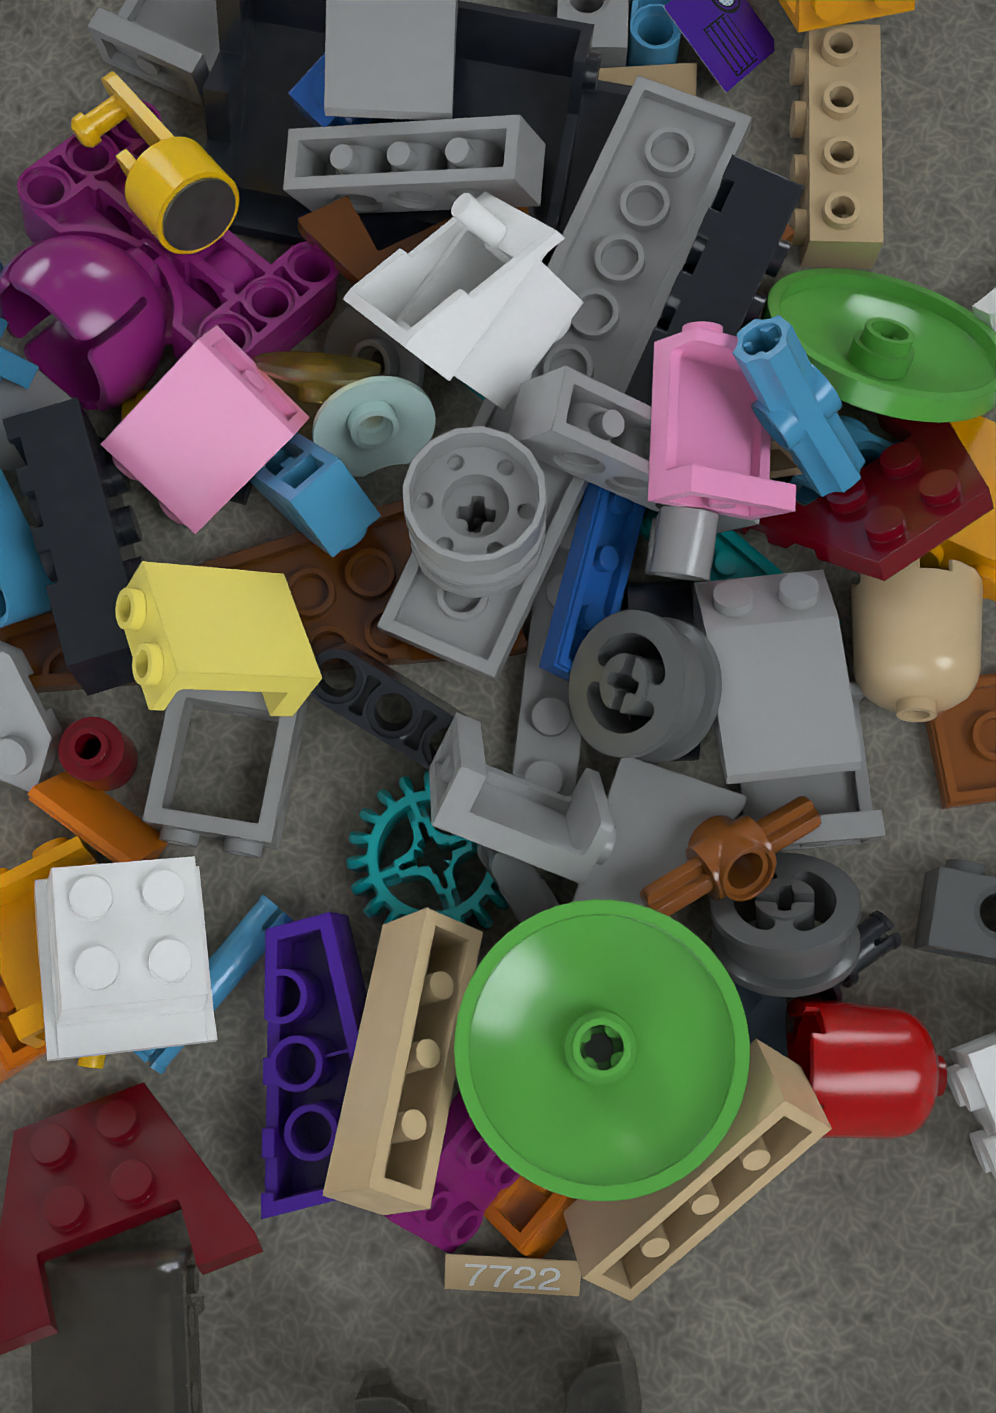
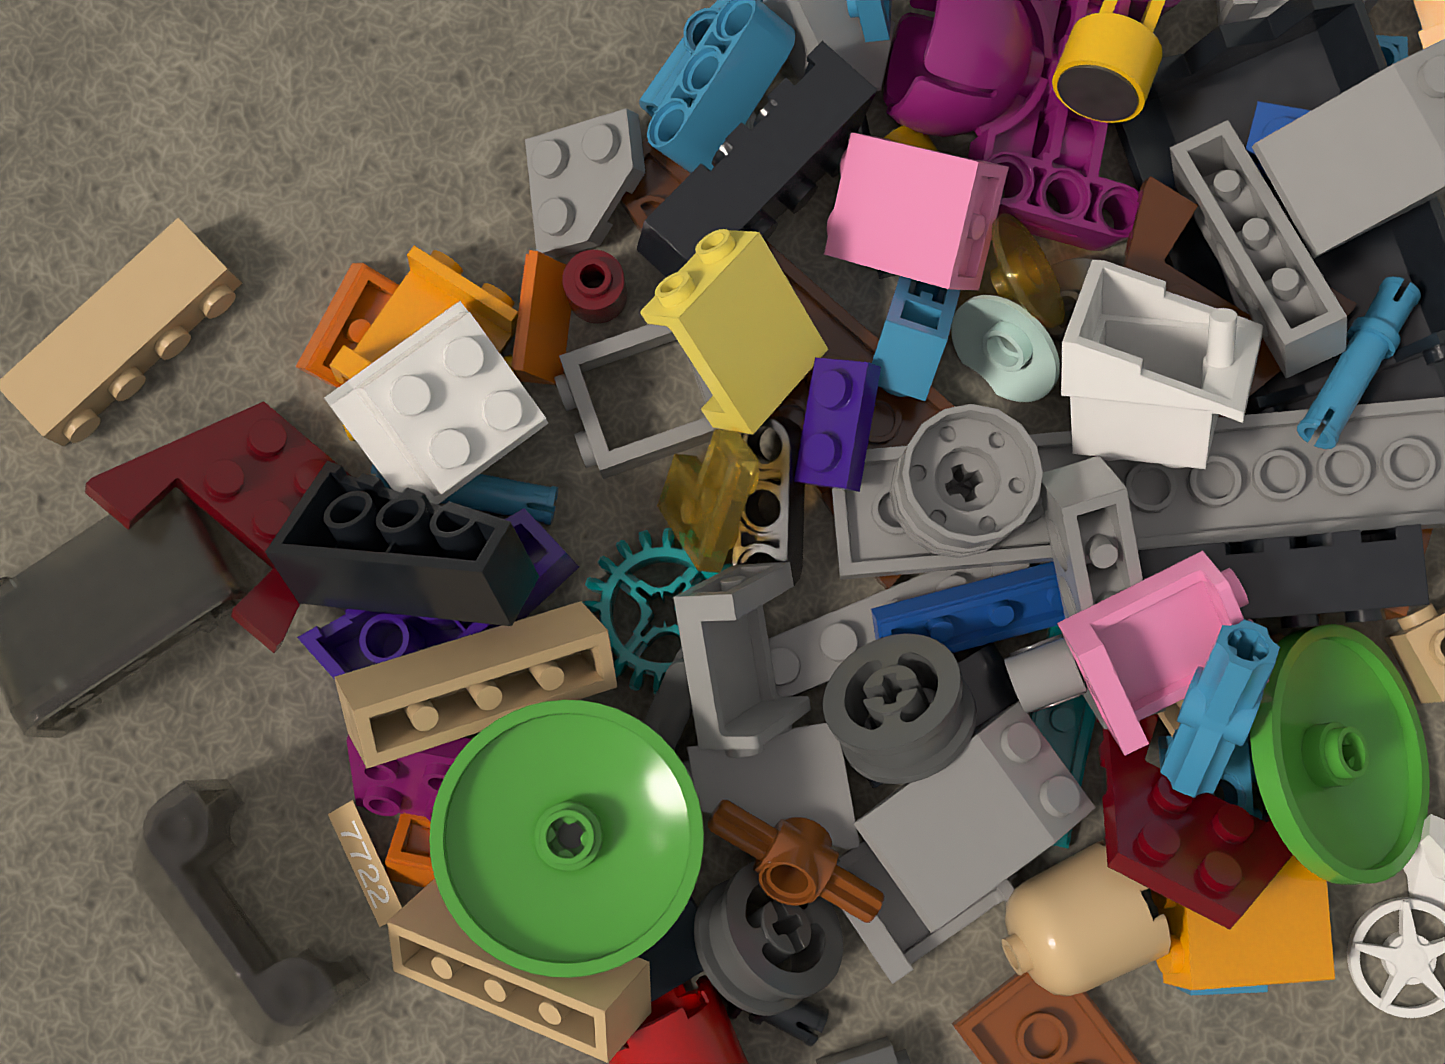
camera: 60 degrees right, 5 degrees up
none -> black wedge [265,461,540,626]
none -> clear yellow plate [657,429,761,573]
none -> dark purple plate [794,357,881,492]
none -> dark azure pin [1297,276,1421,449]

